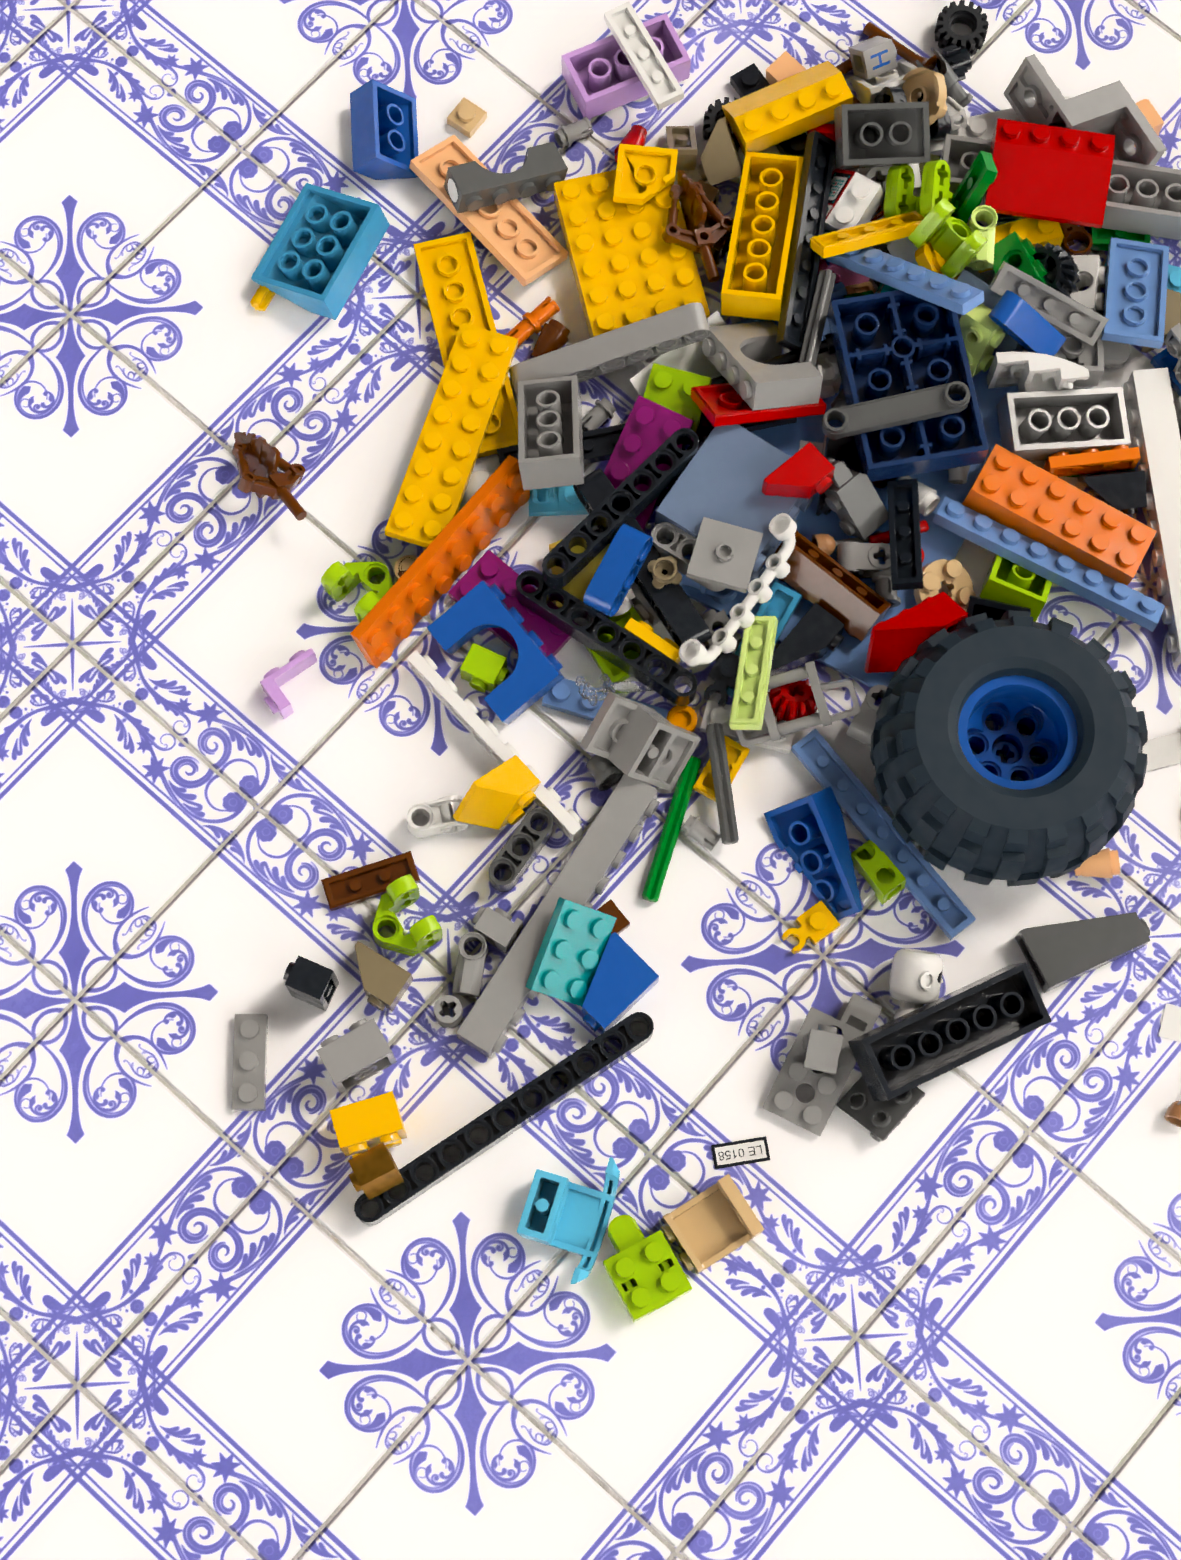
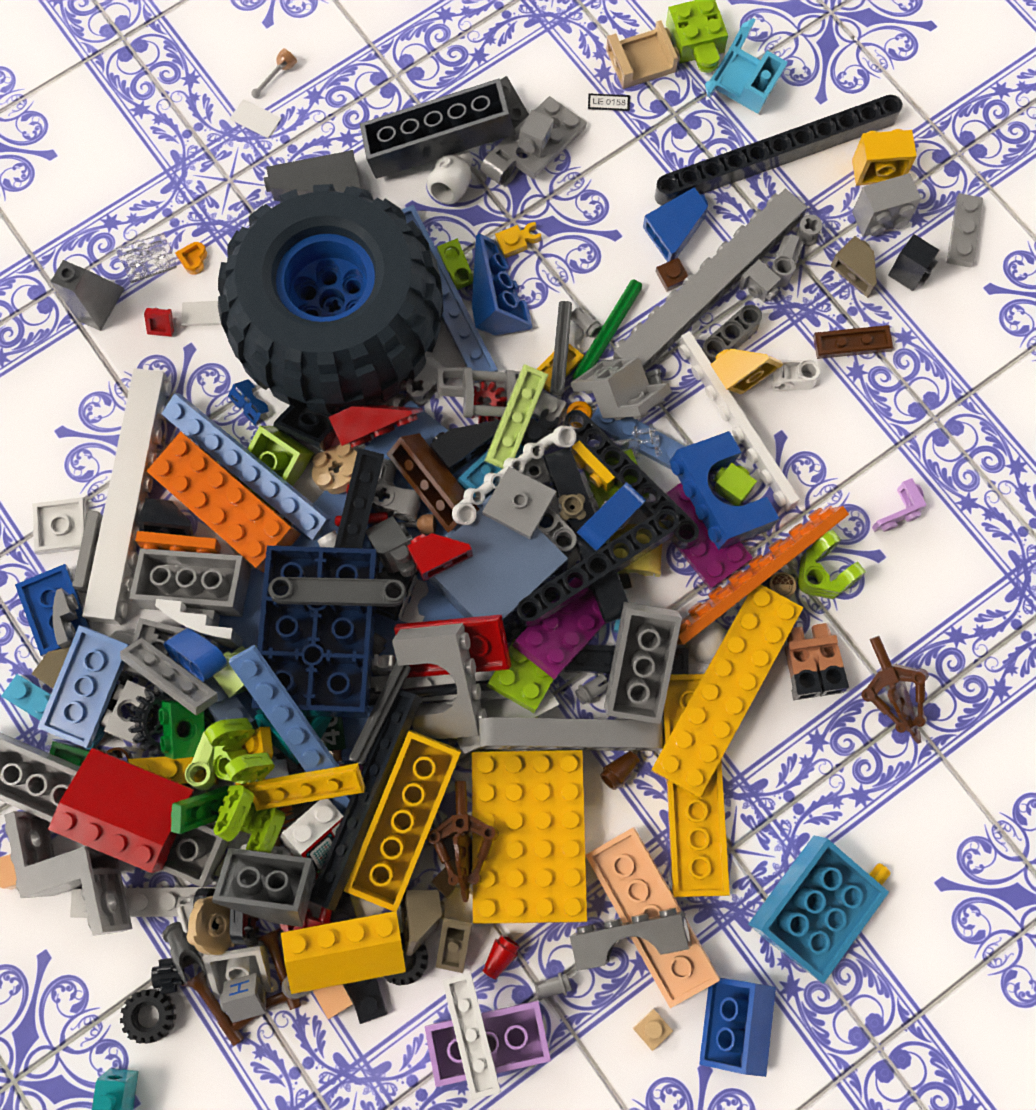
camera: 165 degrees left, 0 degrees up
pearl gold brick [348,1142,404,1200] -> none
lime piece [372,874,443,957] -> none
orange pin [505,296,560,350] -> none
teal plate [525,897,617,1007] -> none
yellow plate [613,144,678,205] -> none
none -> hips [784,623,849,701]

